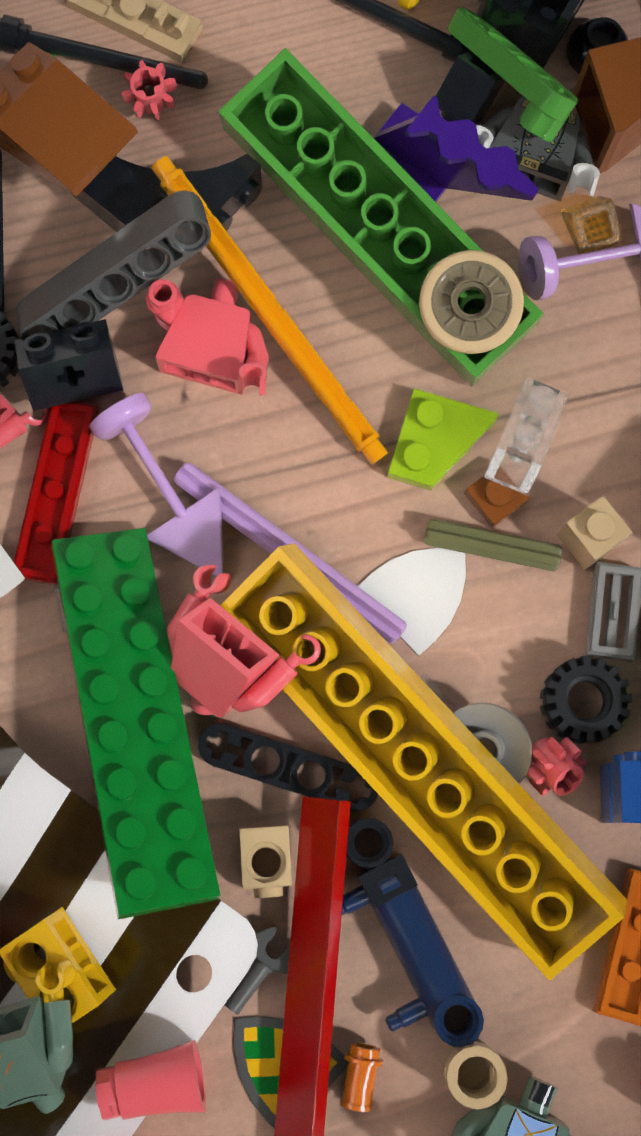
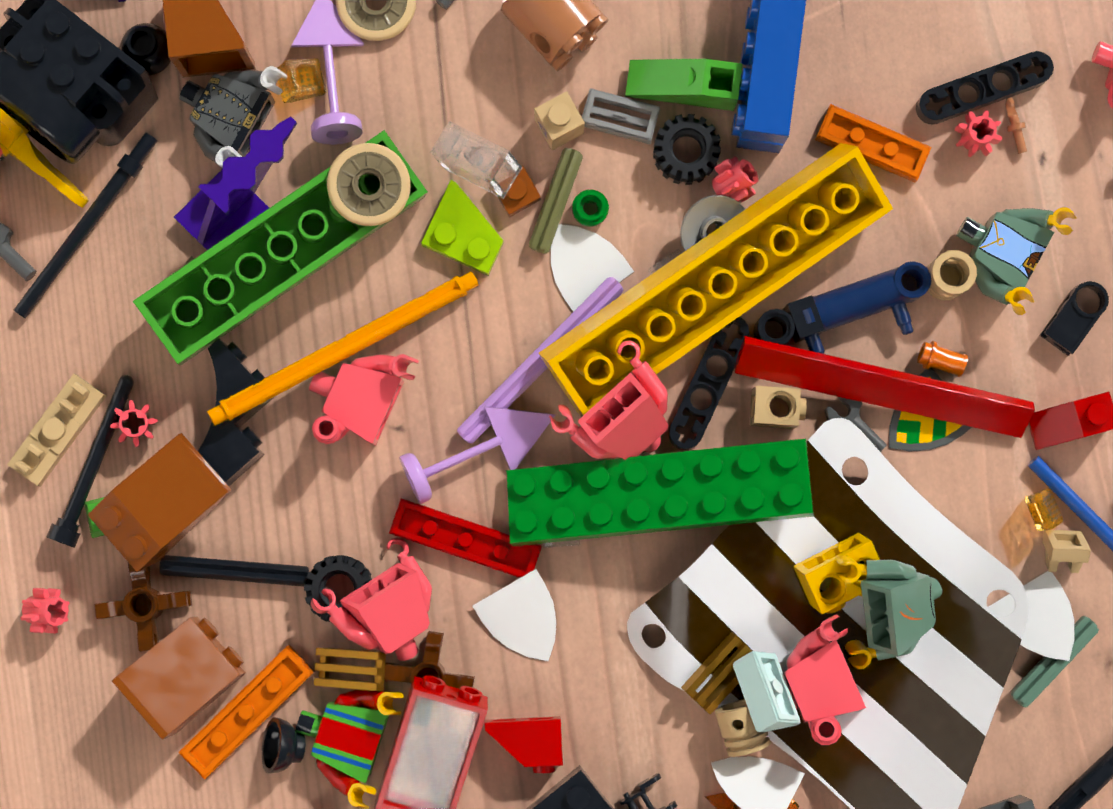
camera: 85 degrees left, 5 degrees up
black brick [15,319,123,411] -> none
dark grey beam [16,190,211,339] -> none
coral plant [95,1039,206,1120] -> none
black brick [435,51,505,124] -> none
bright green beam [447,7,578,142] -> none
none -> green plate [572,190,609,227]

